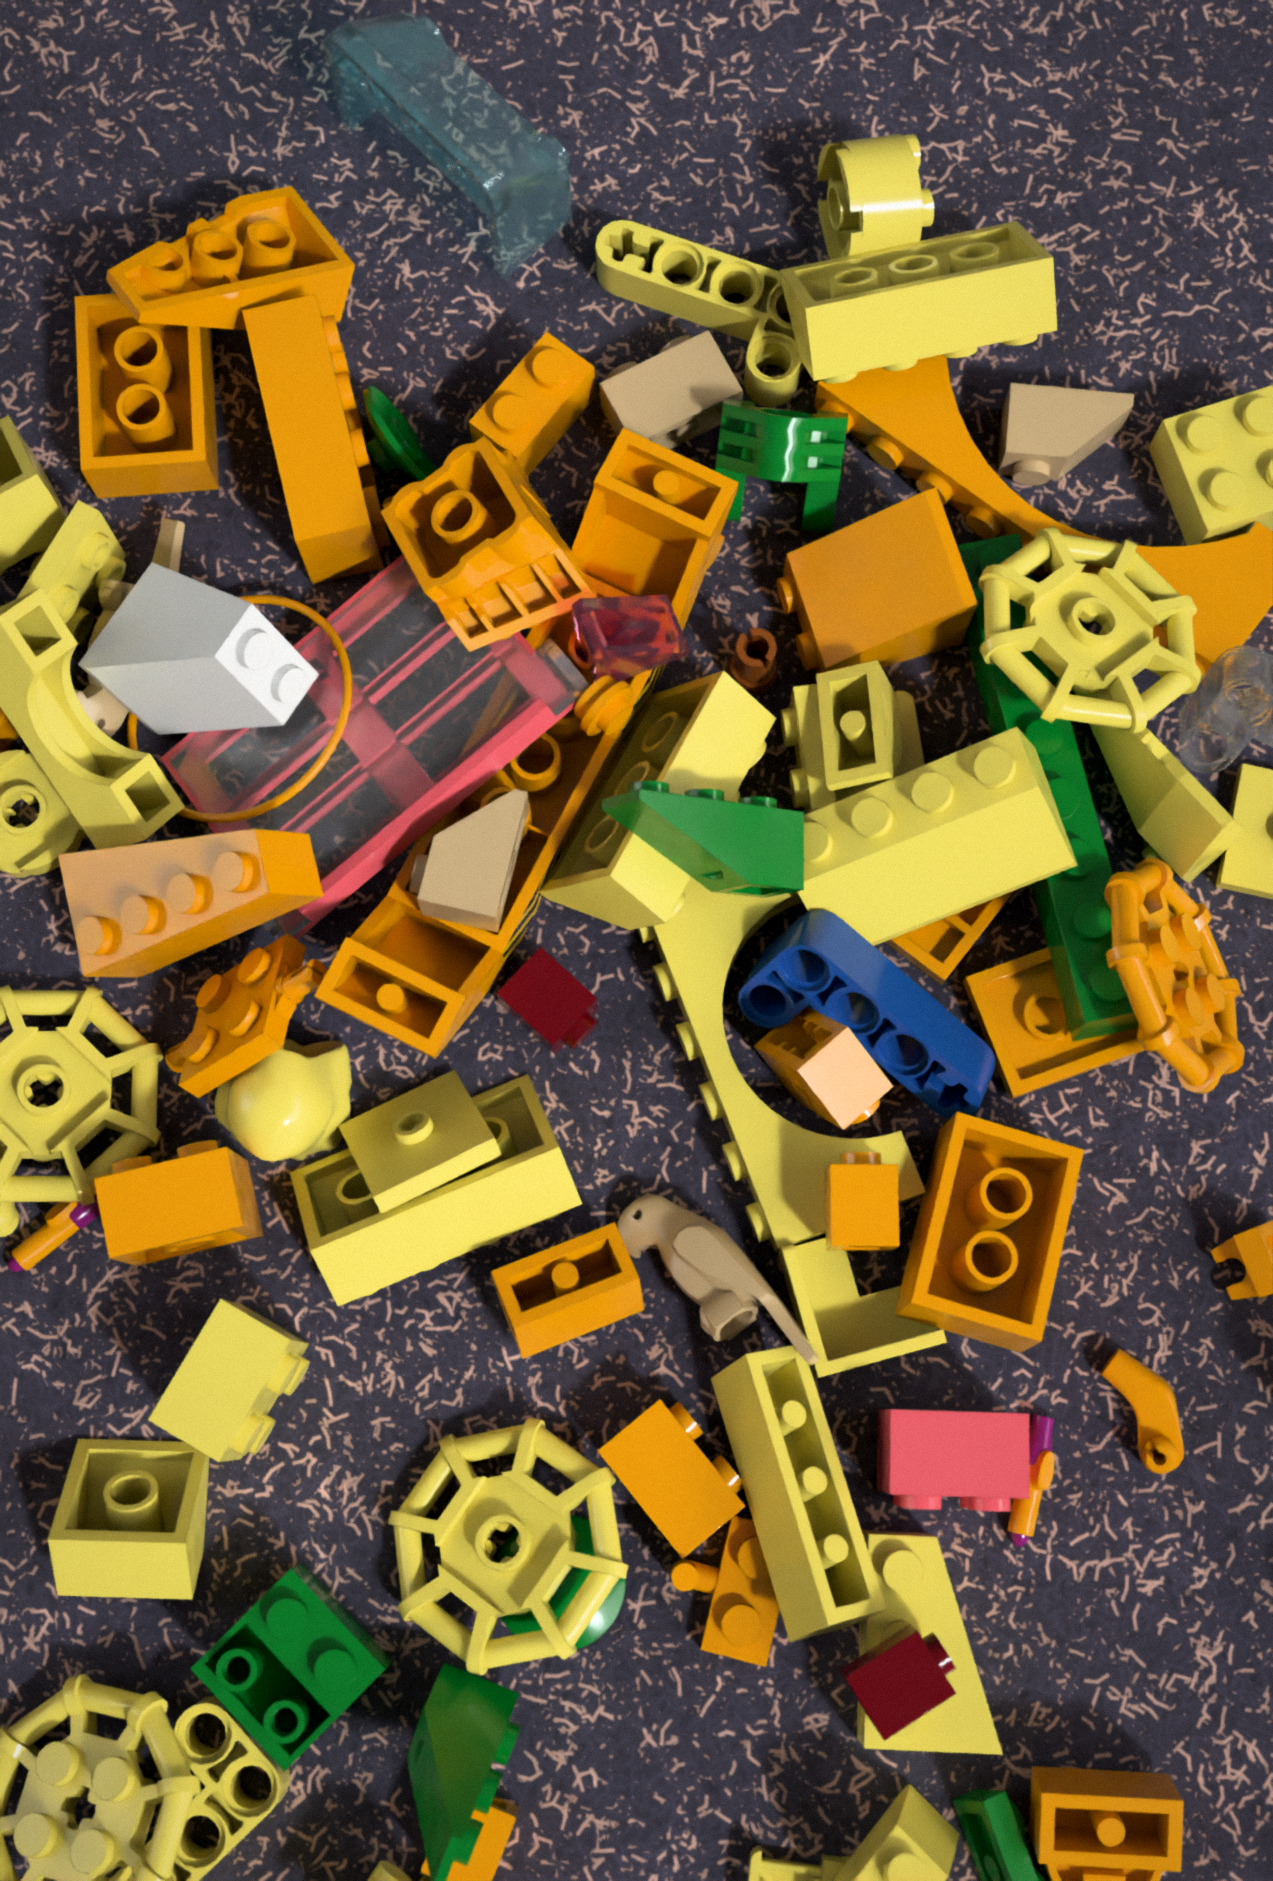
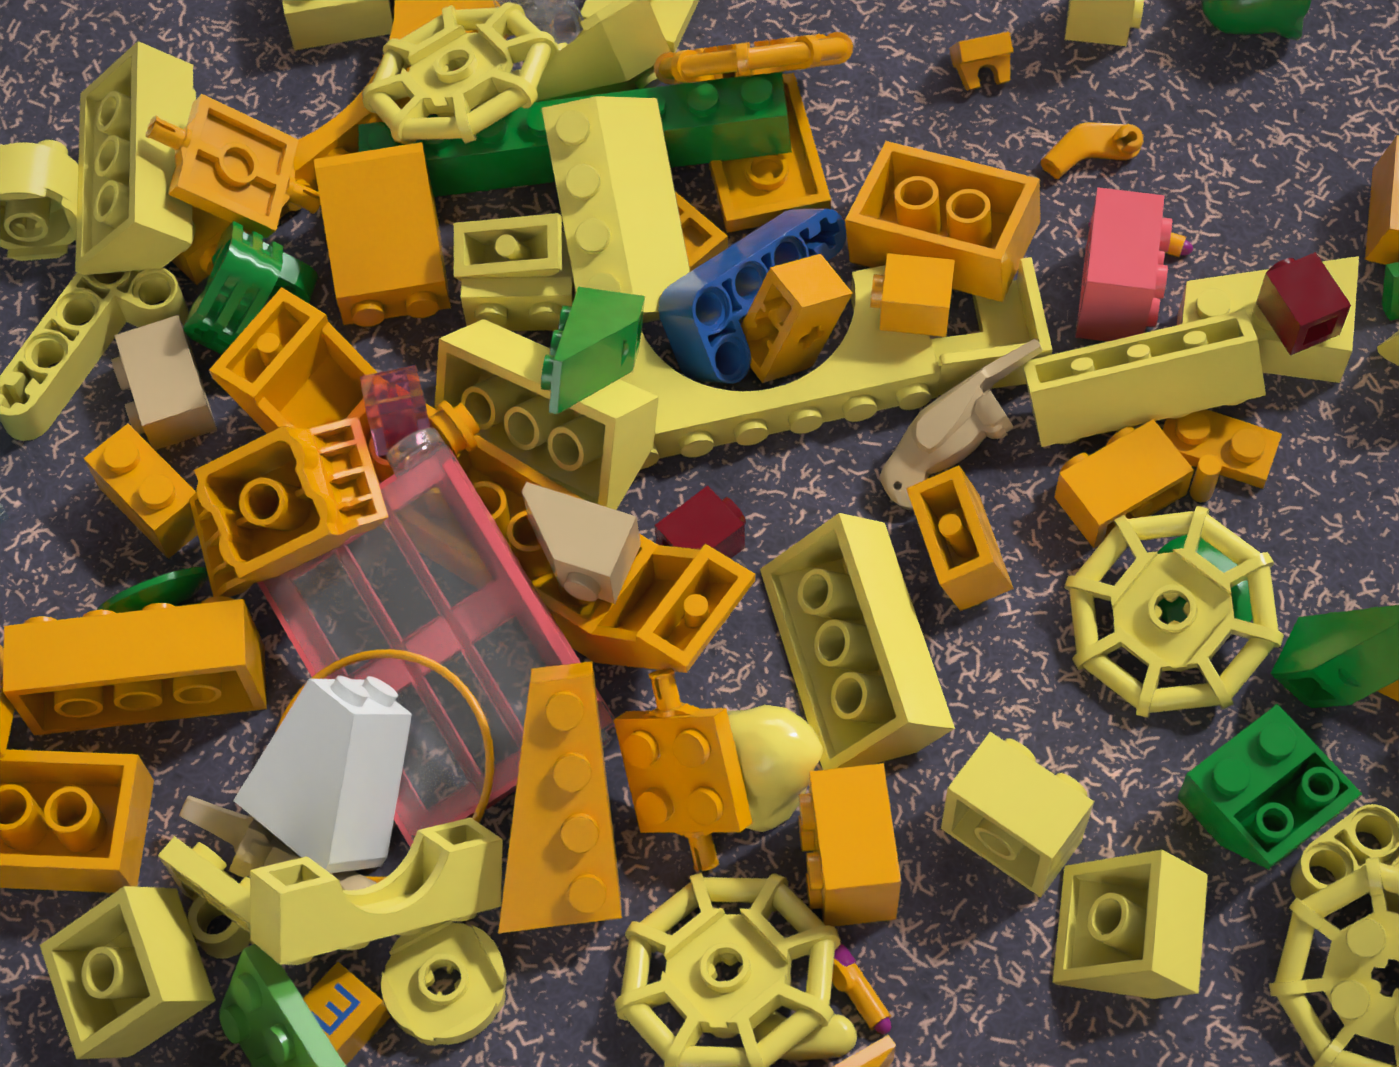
camera: 80 degrees left, 15 degrees down
light yellow plate [338,1069,502,1214] -> none
dark orange pin [728,628,778,697] -> none
tan slope [997,383,1134,486] -> none
none -> light orange plate [145,94,321,239]

